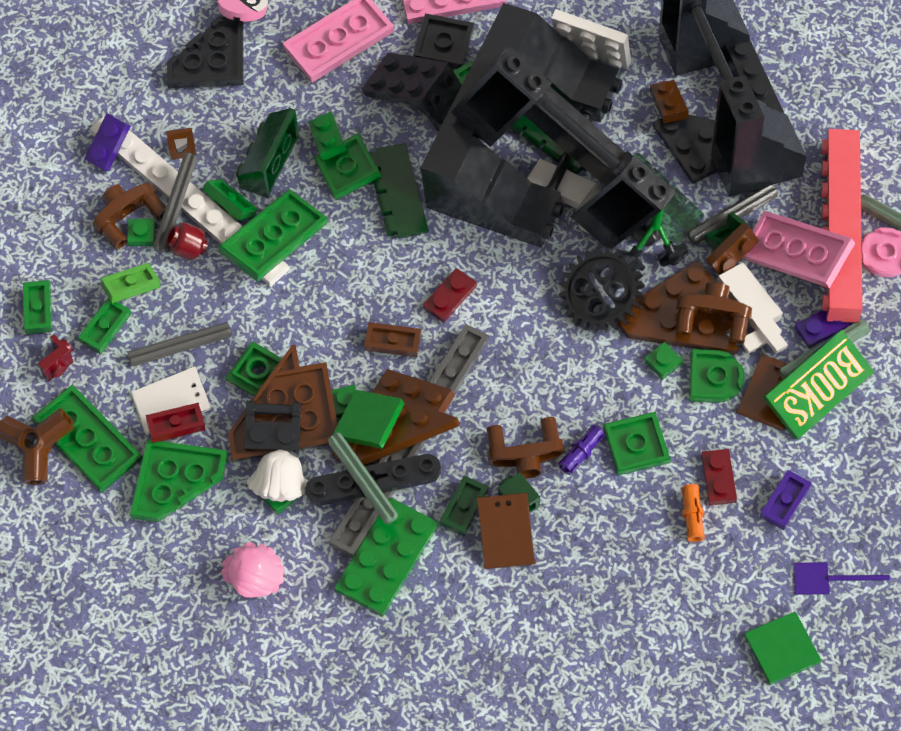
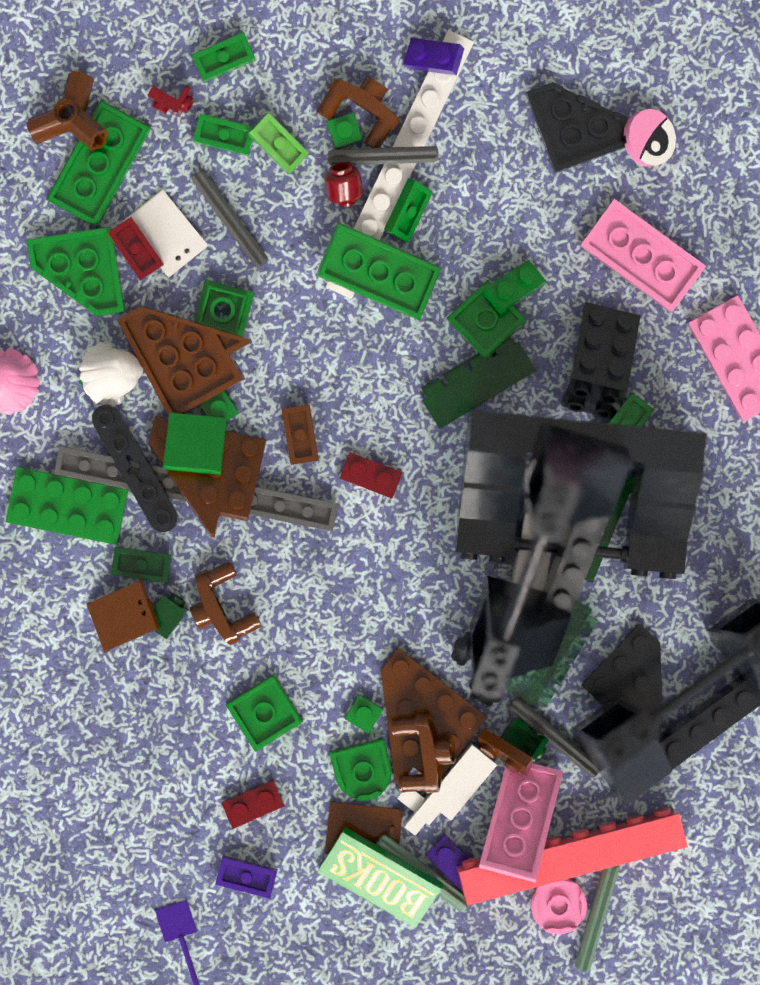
camera: 70 degrees right, 25 degrees up
reddish brown slope [166,127,196,160] -> none
dark green slope [236,108,299,198] -> none
black plate [244,400,301,452] -> none
sand green axle [328,433,398,524] -> none
black plate [413,13,474,69] -> none
white plate [552,9,631,70] -> none
dark purple pin [558,424,605,475] -> none
black gear [559,247,645,333] -> none
reddish brown plate [650,80,689,124] -> none
orange pin [681,484,705,542] -> none
green tile [744,611,822,686] -> none

